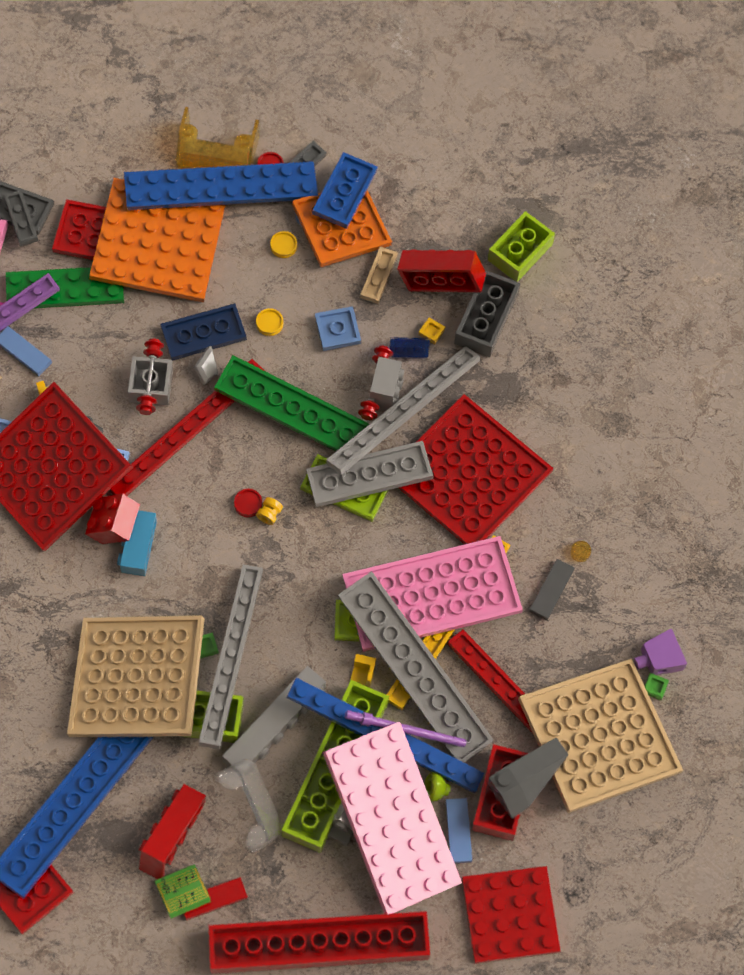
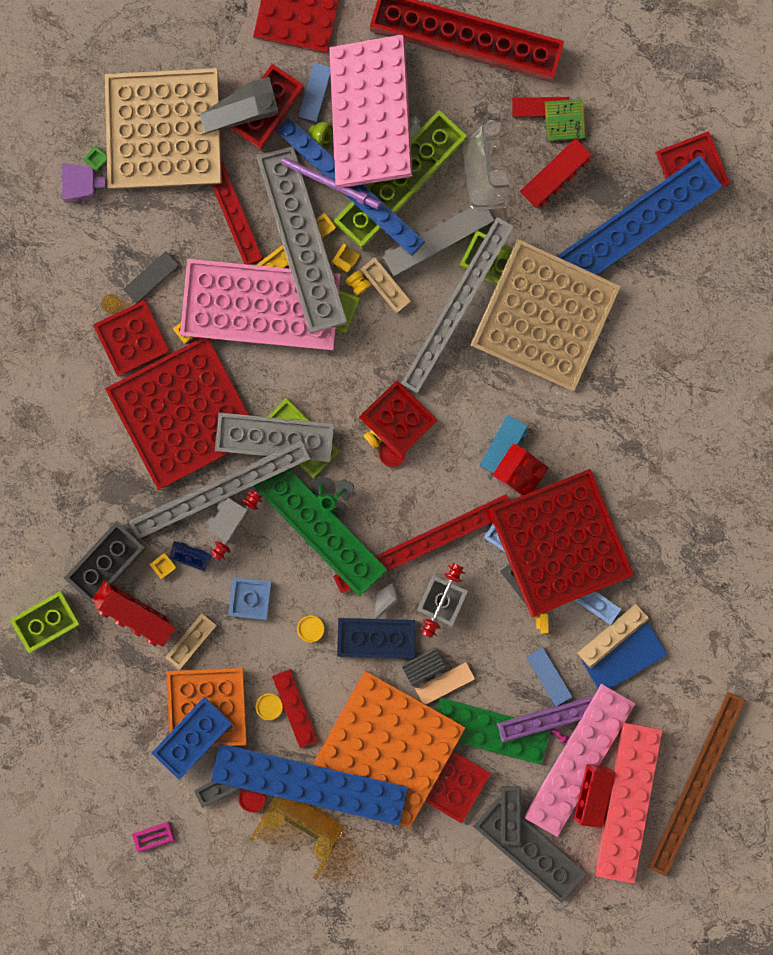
camera: 155 degrees left, 20 degrees up
bright green tile [200,632,219,659] -> none
none -> red plate [93,300,170,377]
none -> dark pink tile [132,821,175,852]
none -> red plate [272,669,318,748]
none -> dark grey plant [310,475,354,519]
none -> yellow wheel [345,269,372,296]
none -> red plate [359,380,438,458]
none -> tan plate [360,257,411,314]
none -> dark grey brick [401,648,446,688]
none -> light nougat tile [415,662,475,704]

